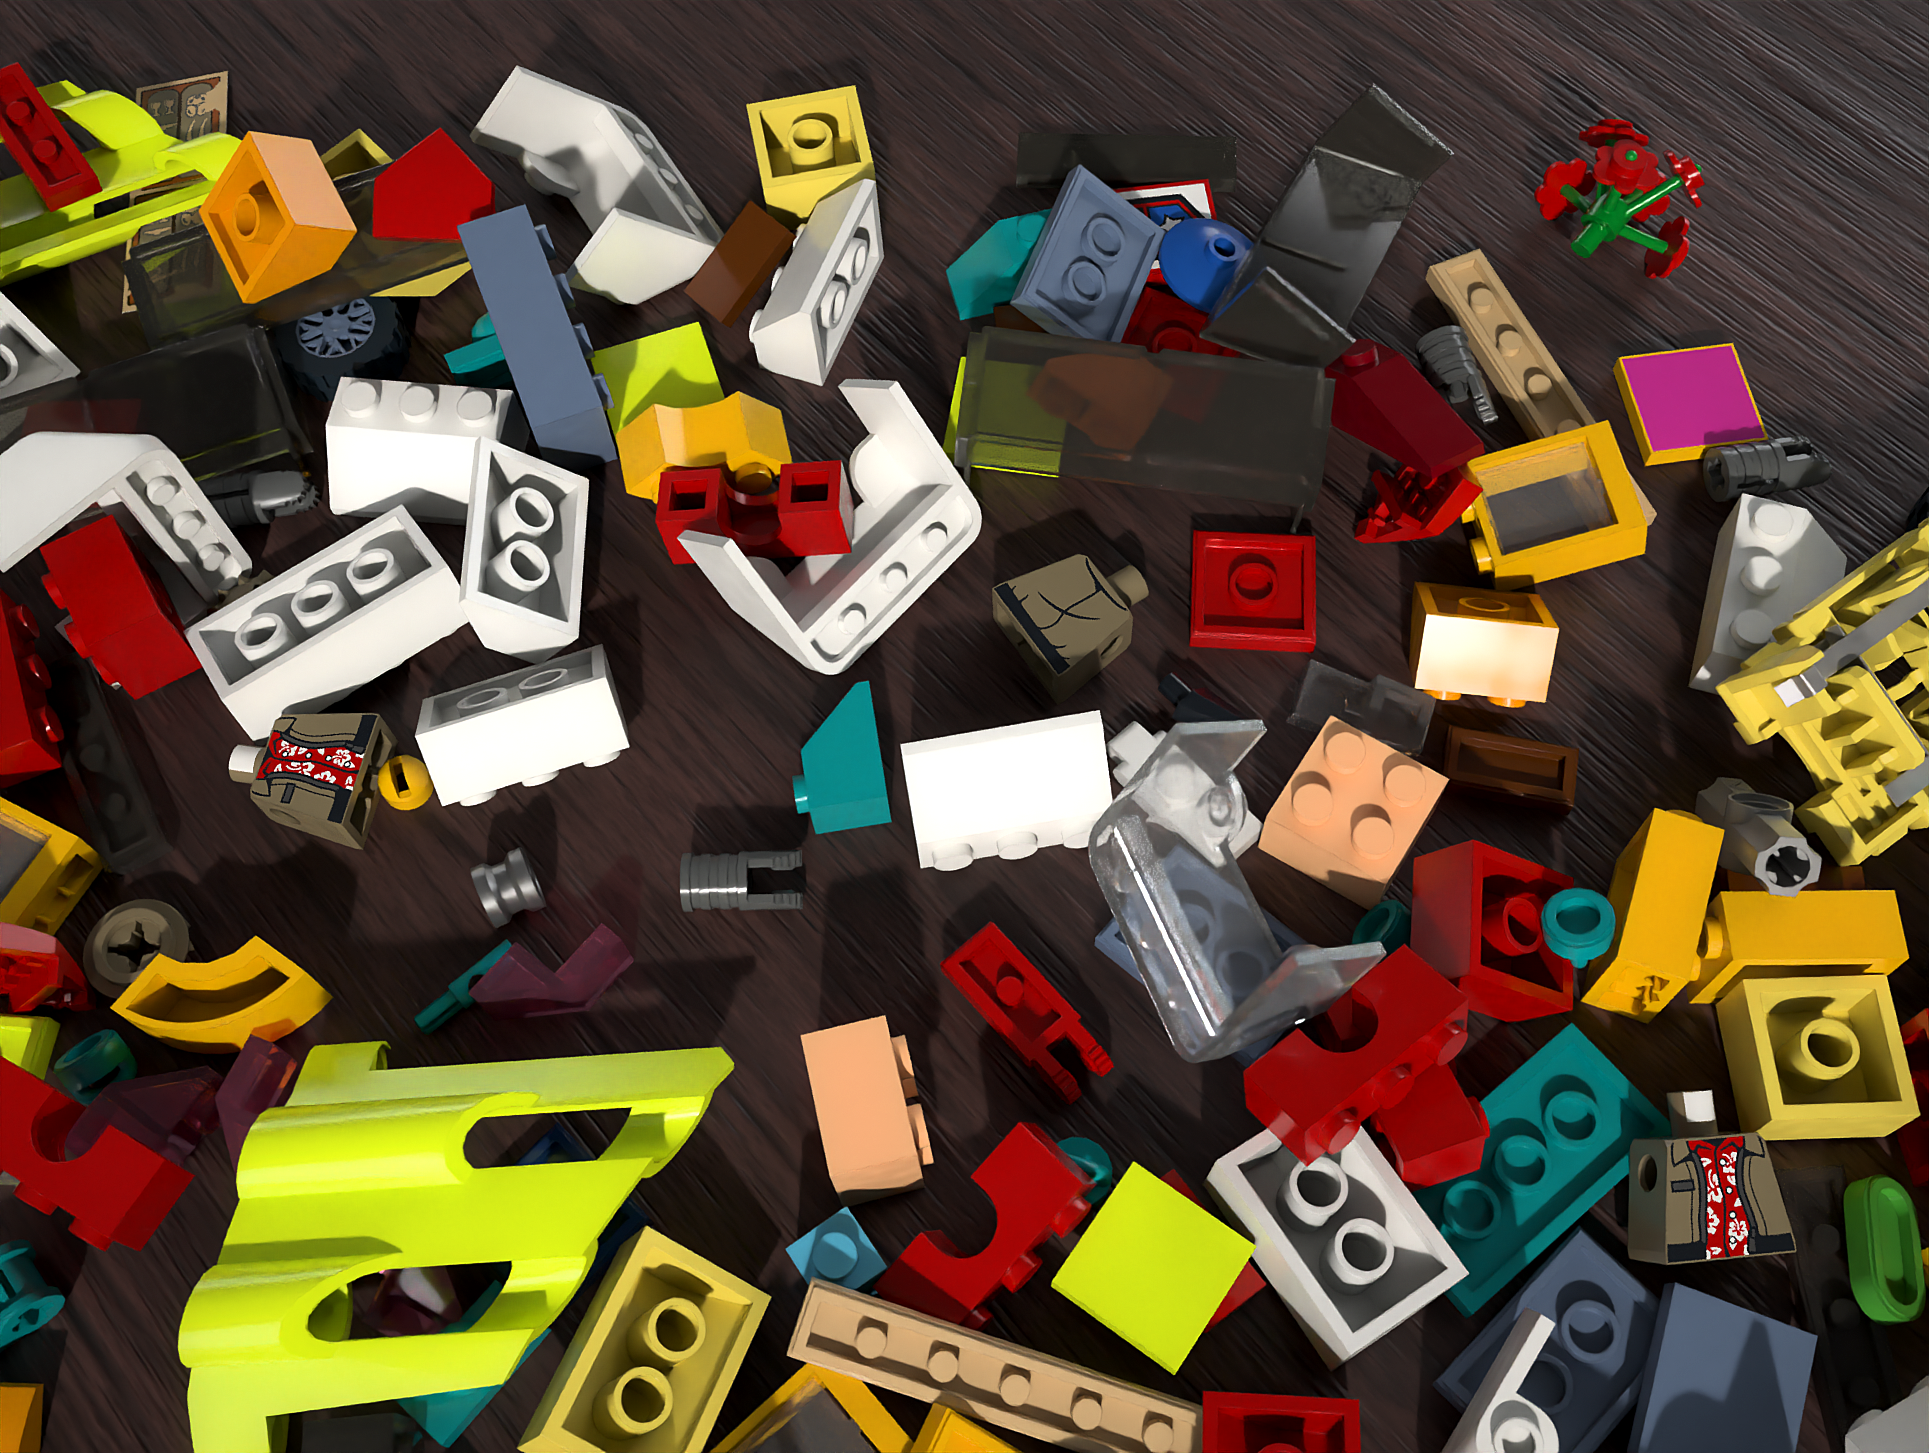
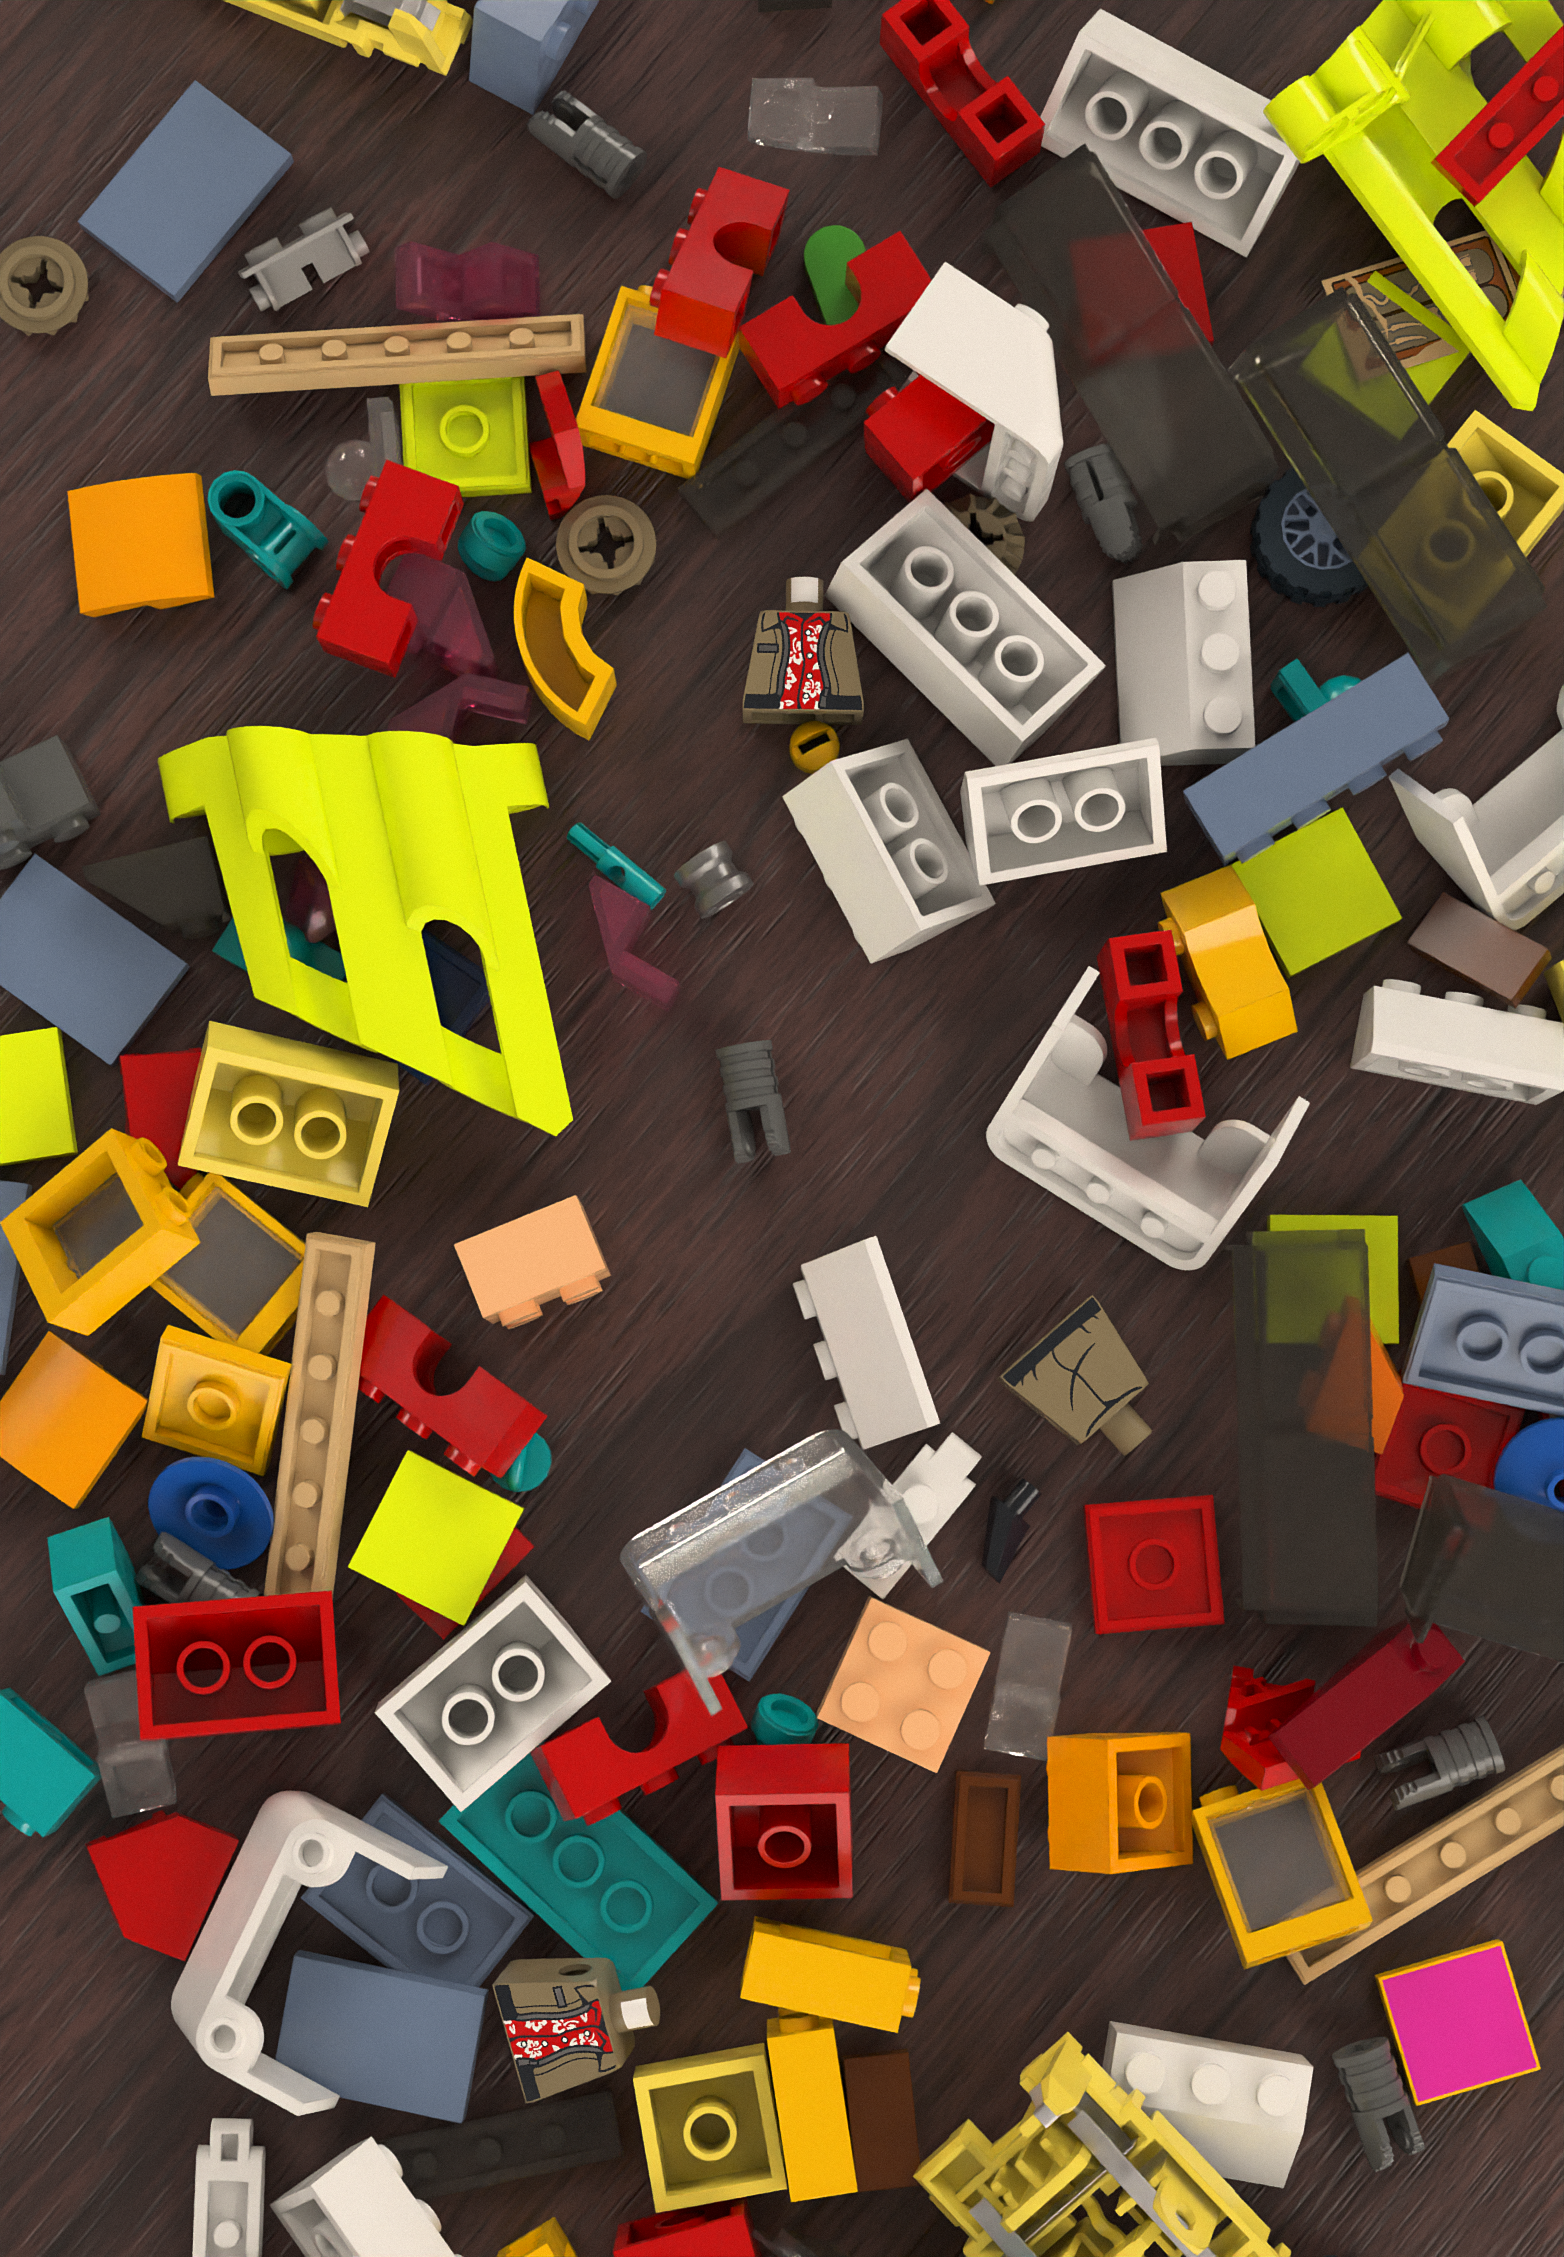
camera: 75 degrees right, 20 degrees up
light orange slope [198,131,357,304] -> none
red slope [372,127,495,243] -> none
medium azure brick [785,1206,888,1296] -> none
teal slope [792,681,892,834] -> none
red hinge [940,921,1114,1105] -> none
red arch [1243,944,1469,1167] -> none
teal tile [1541,888,1616,968] -> none
light grey piece [1695,777,1822,897] -> none
bright green tile [1843,1174,1926,1326] -> none

